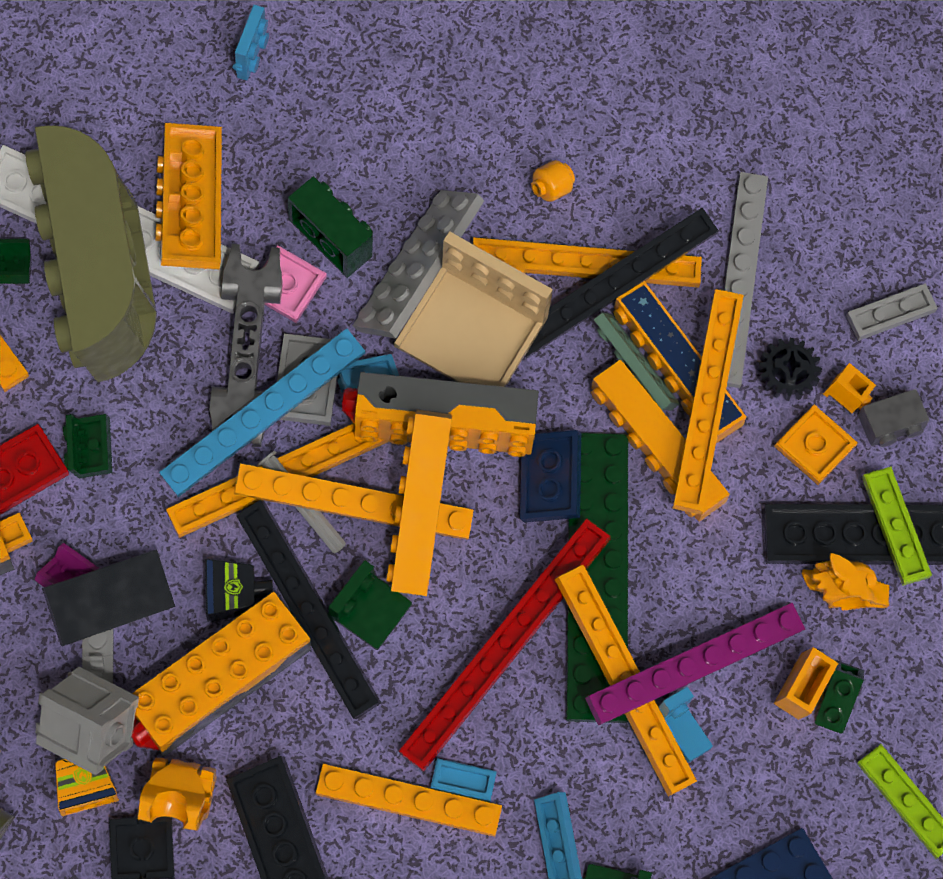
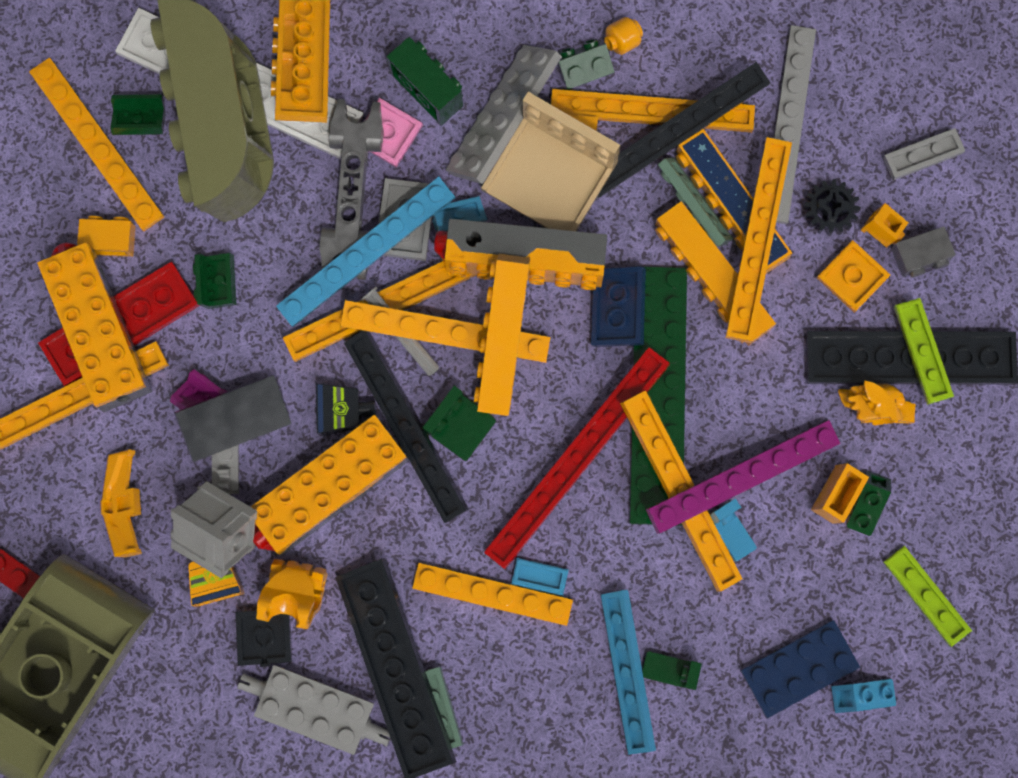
camera: 10 degrees right, 10 degrees up
none -> bracket [558,39,615,90]

